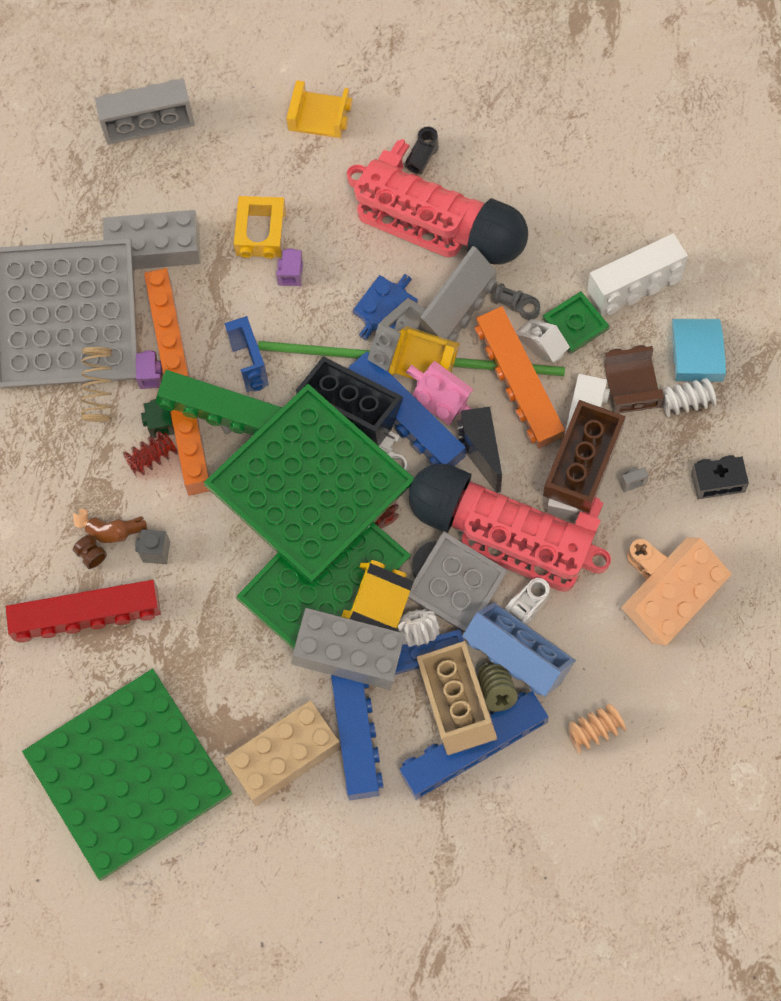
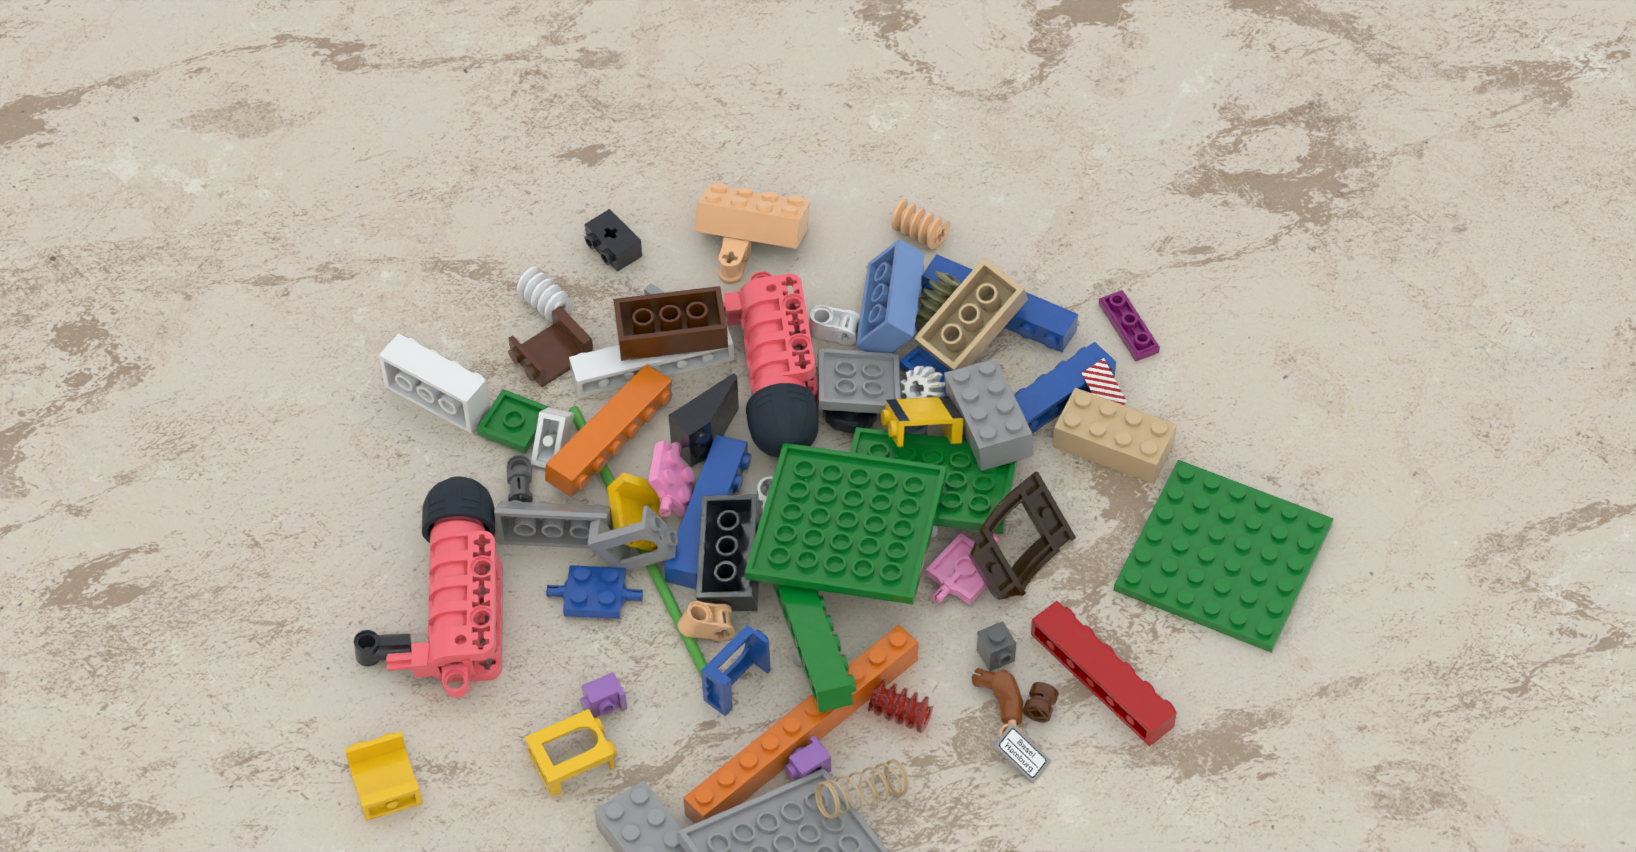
camera: 125 degrees left, 15 degrees down
dark green brick [141,399,175,439] -> none
medium azure slope [672,319,726,382] -> none
none -> light nougat piece [678,601,735,641]
none -> bright pink plate [926,533,999,605]
none -> dark brown wedge [969,471,1076,600]
none -> sticker [994,723,1051,784]
none -> sticker [1082,358,1127,405]
none -> magenta tile [1099,290,1160,362]

